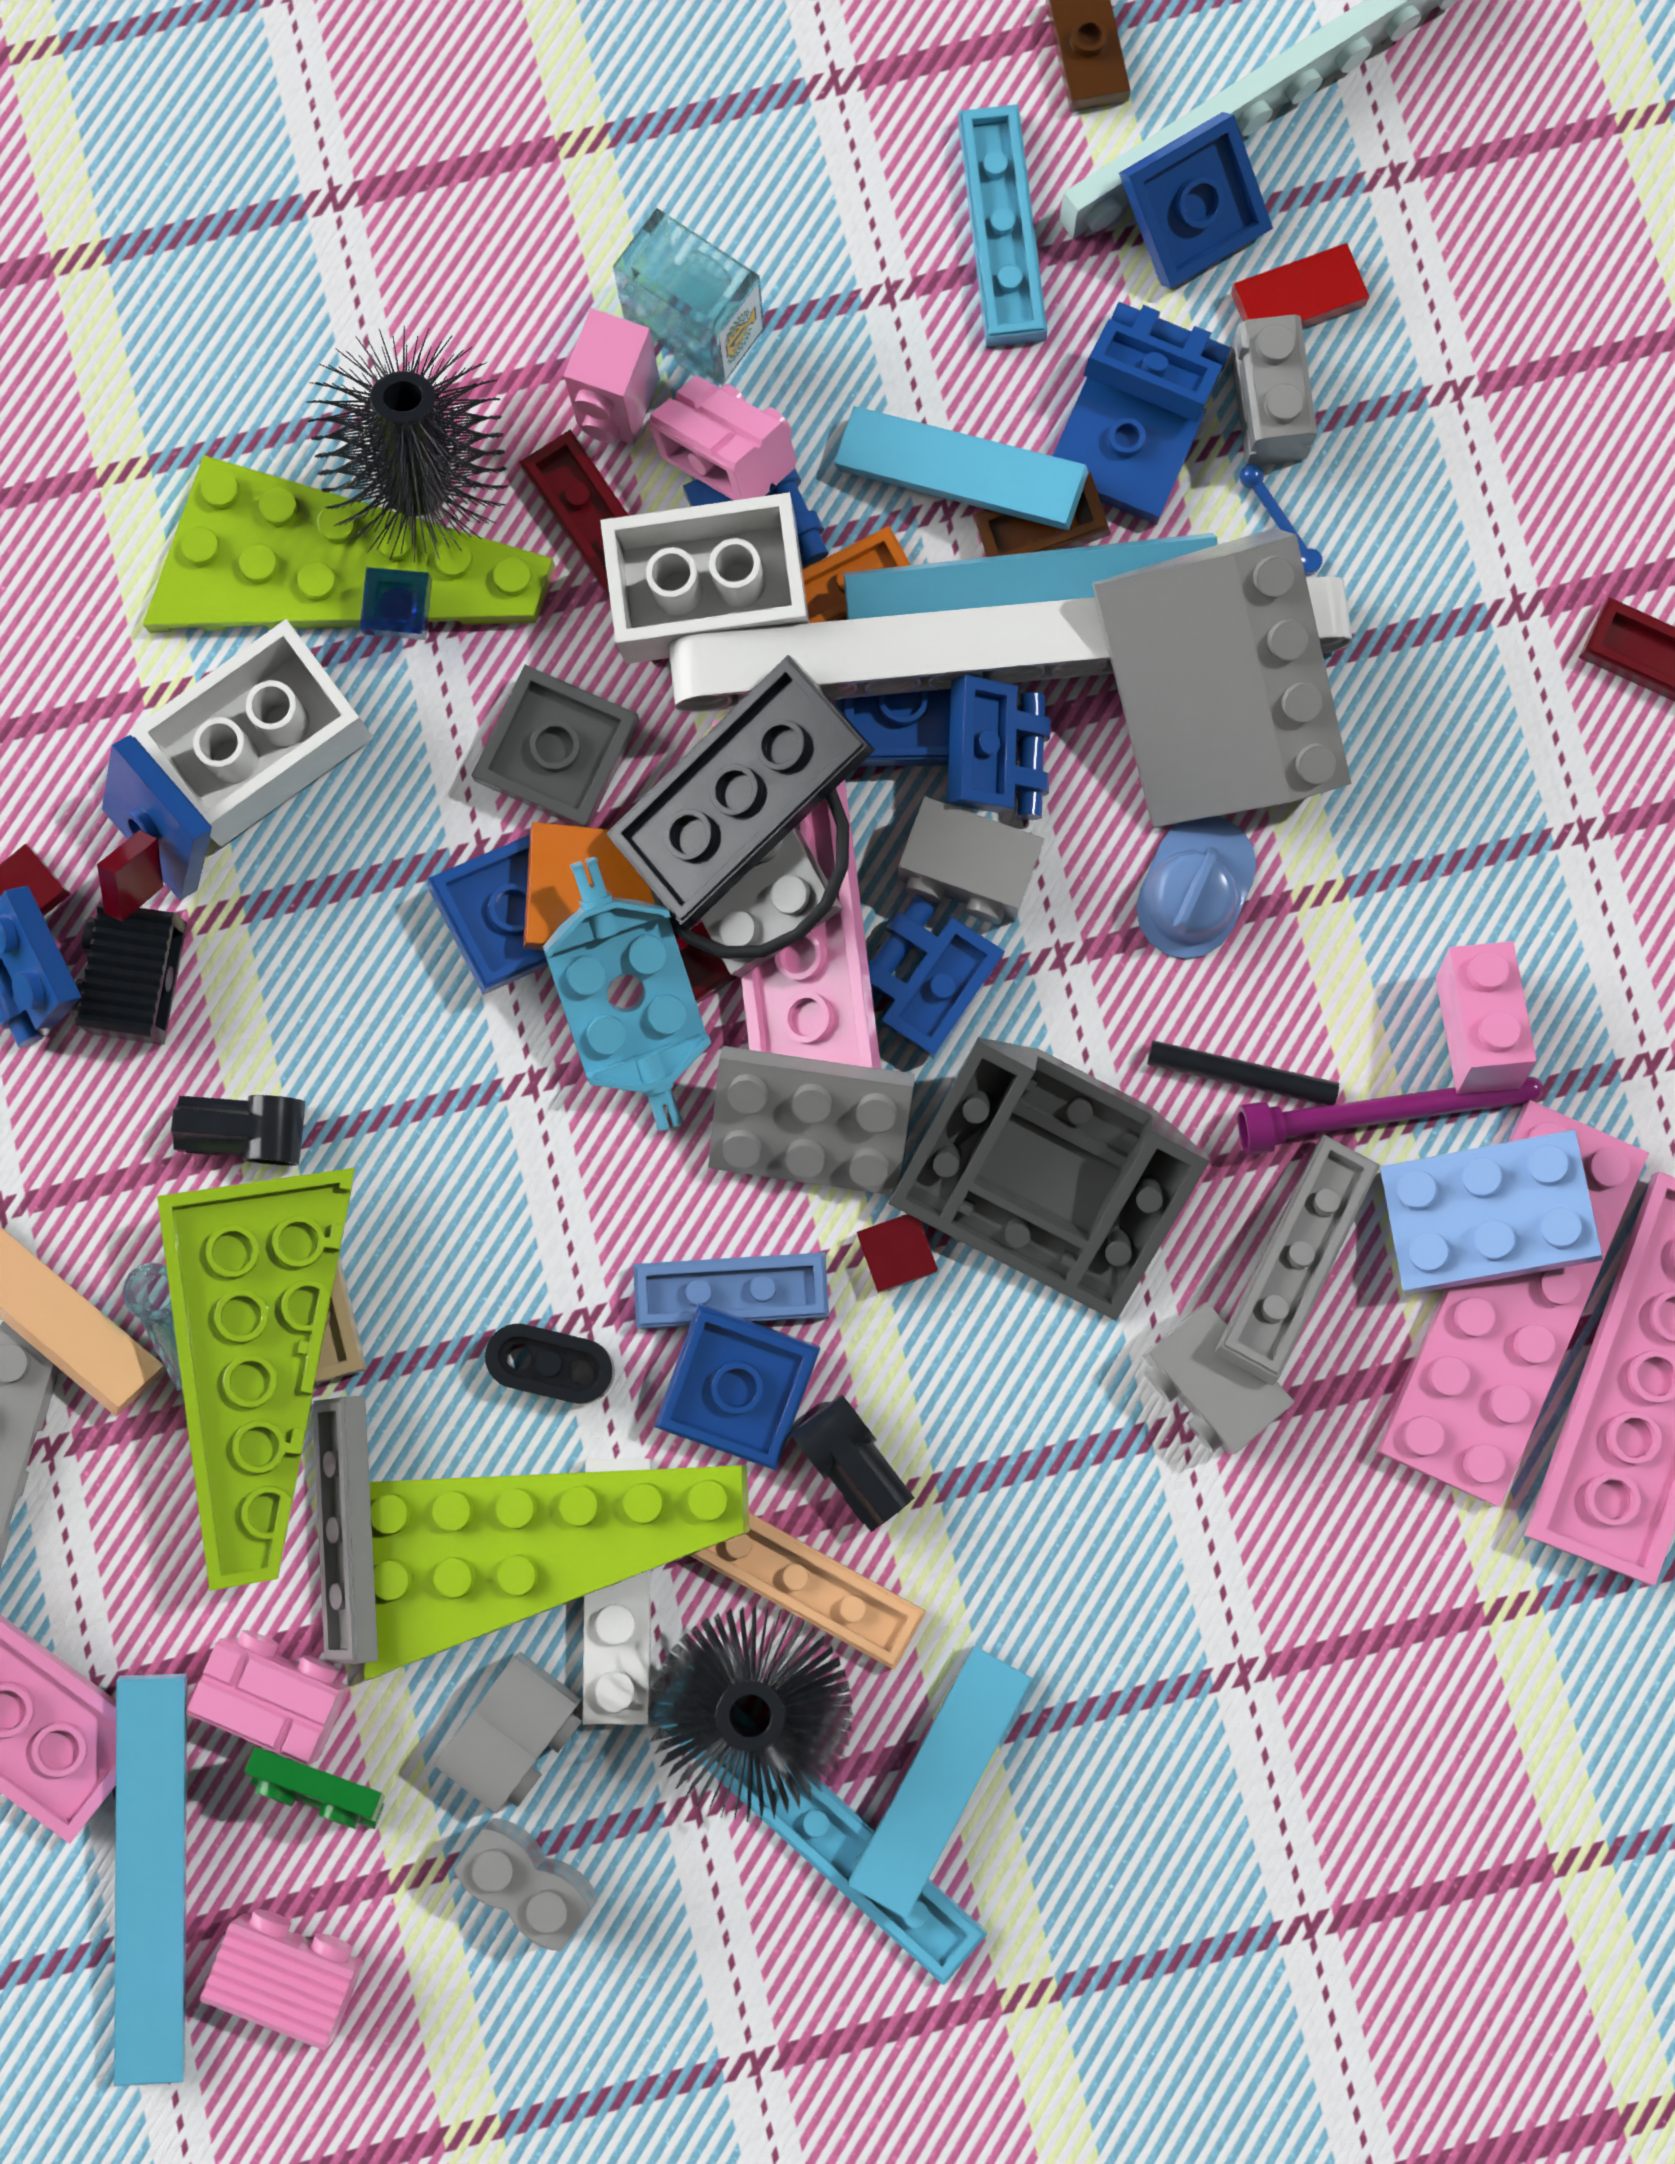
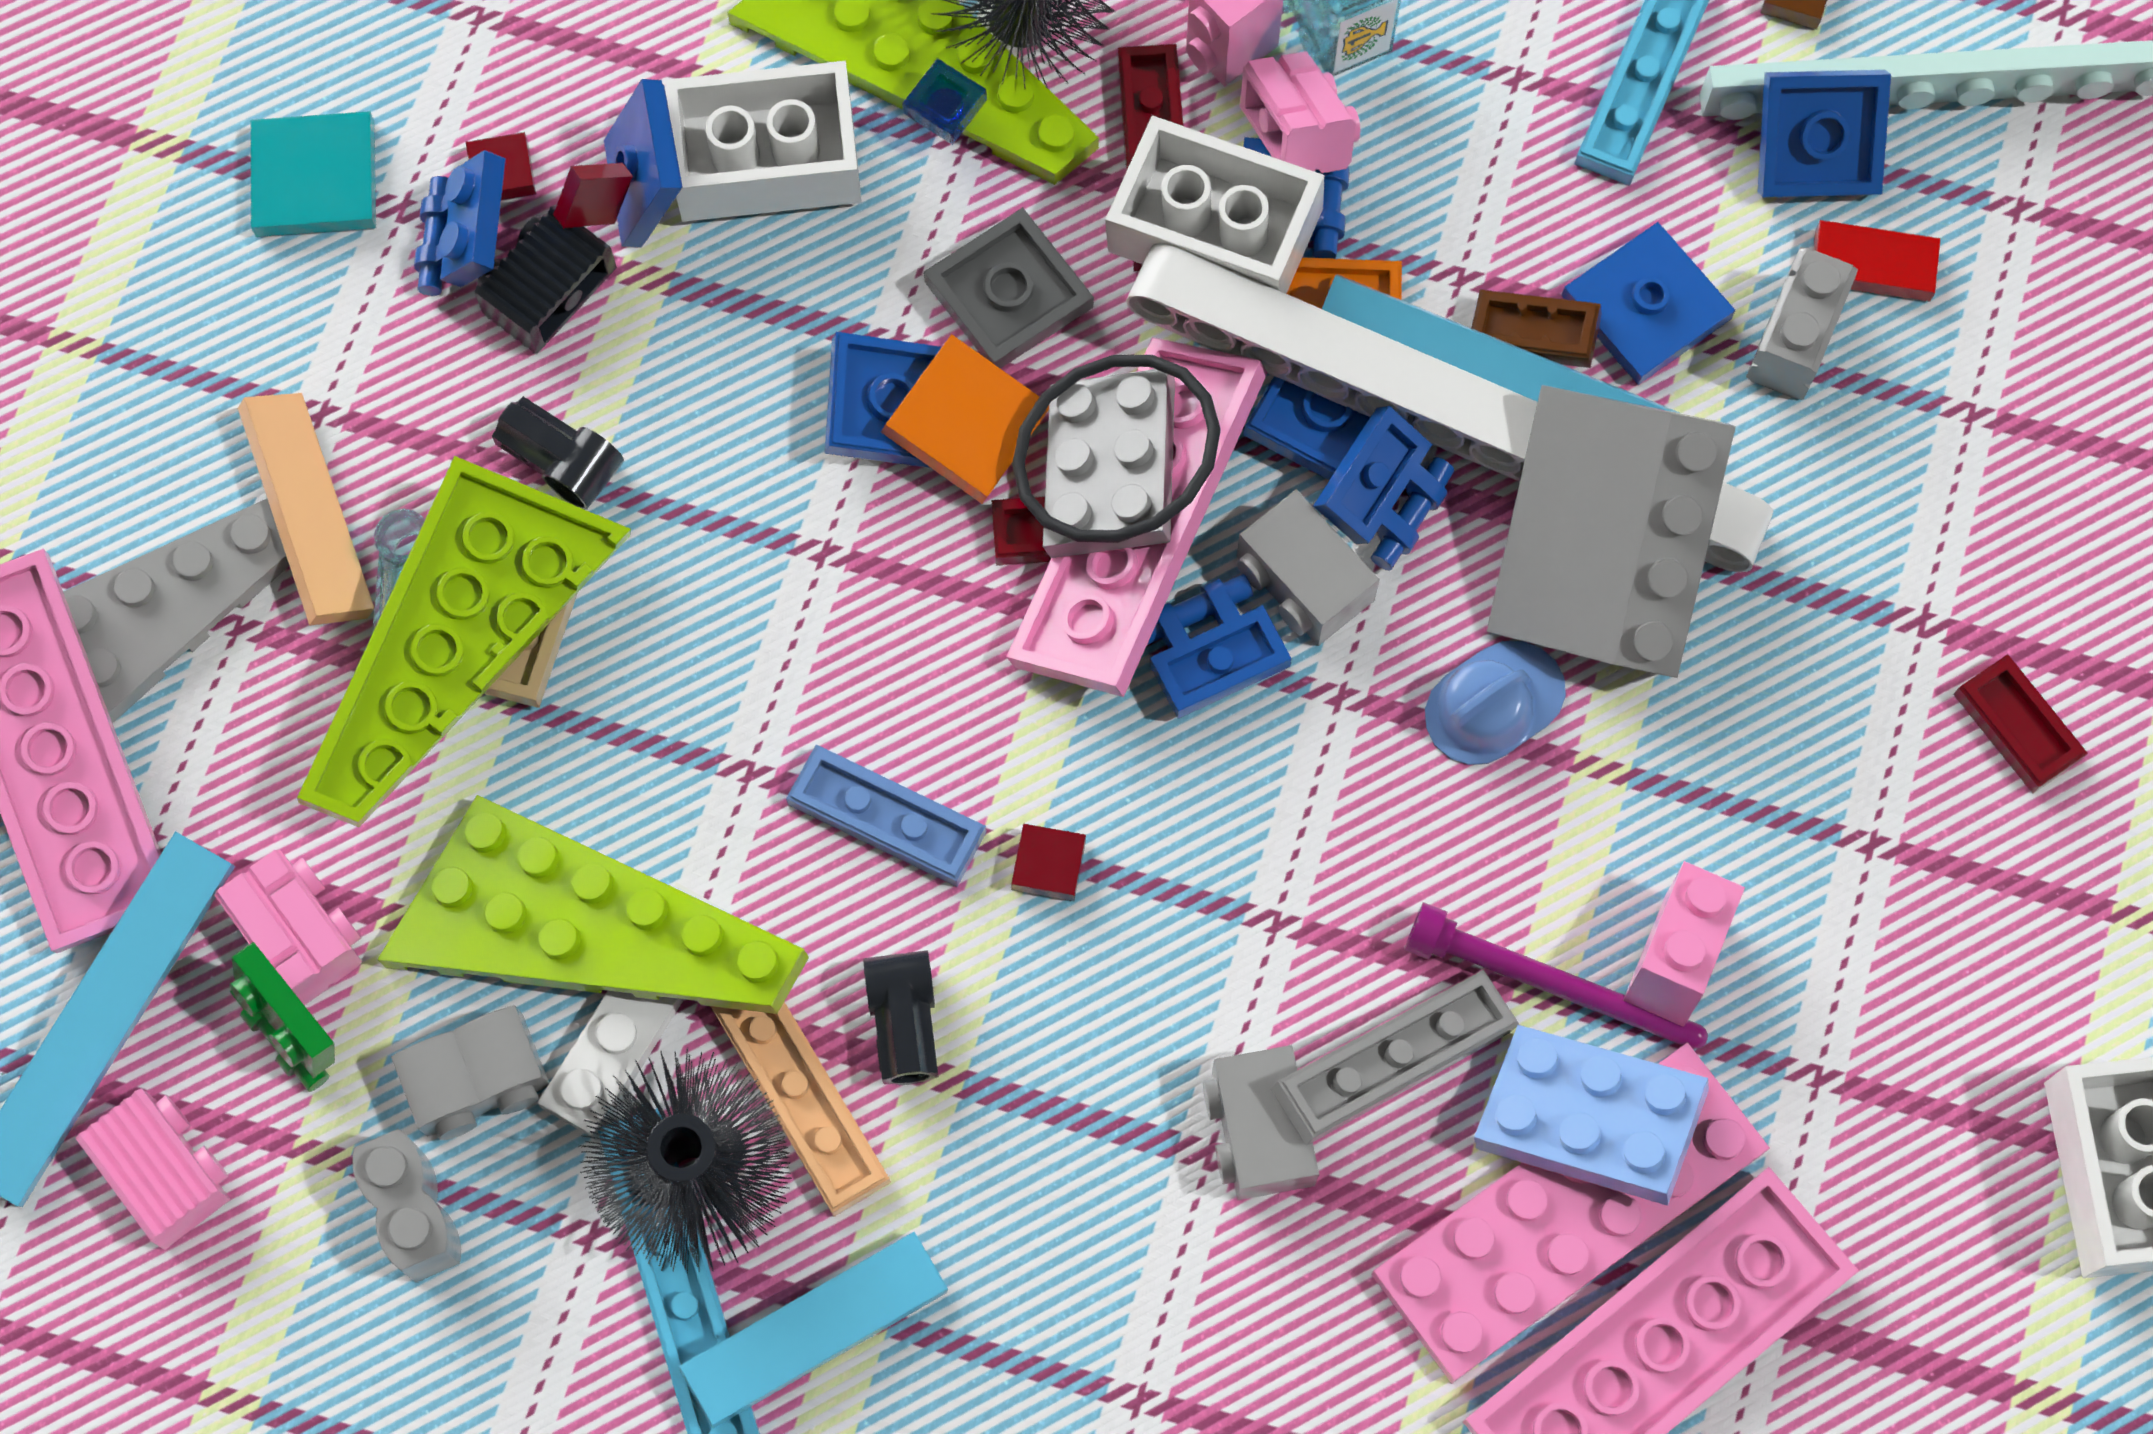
camera: 25 degrees right, 10 degrees down
light grey tile [313,1396,378,1664] -> none
black plate [485,1324,615,1404] -> none
medium azure plate [543,857,711,1131] -> none
tile [606,655,875,928] -> none
blue plate [654,1303,820,1470] -> none
light grey plate [708,1046,915,1195] -> none
medium azure tile [834,406,1089,531] -> none
dark grey slope [888,1037,1210,1321] -> none
blue plate [1083,302,1232,423] -> none
black bar [1147,1040,1339,1106] -> none
blue hinge [1240,464,1322,576] -> none

